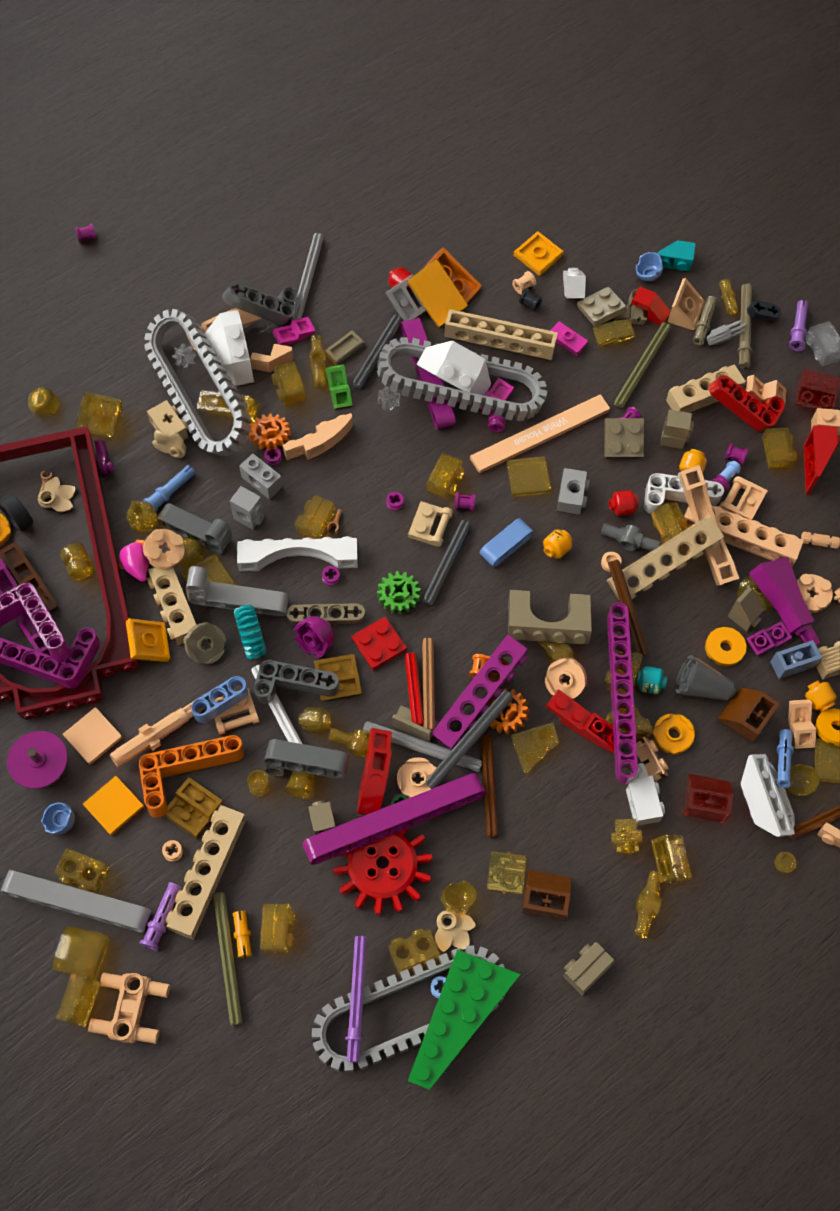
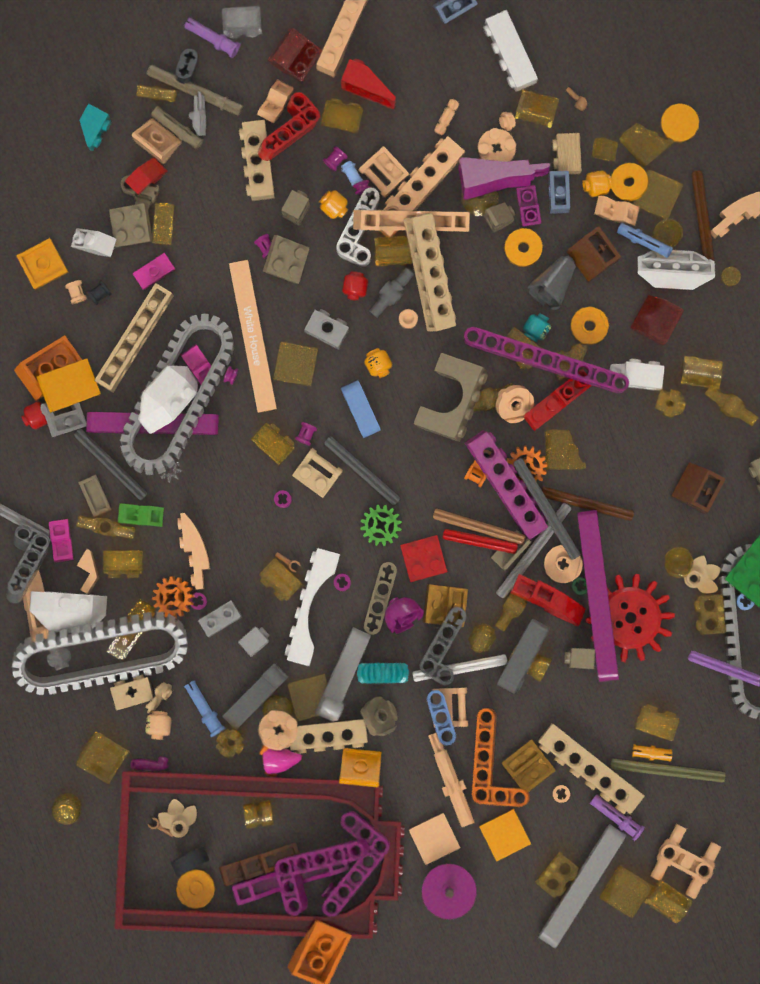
camera: 70 degrees left, 20 degrees up
medium blue hair [41,802,75,835] -> none
clear yellow wheel [247,770,270,796] -> none
clear yellow piece [487,851,527,894] -> none
reddish brown axle [608,559,649,657] -> none
olive axle [614,322,671,408] -> none
medium blue hair [636,252,663,281] -> none
light nougat hinge [636,737,669,782] -> none
none -> light nougat head [145,711,172,740]

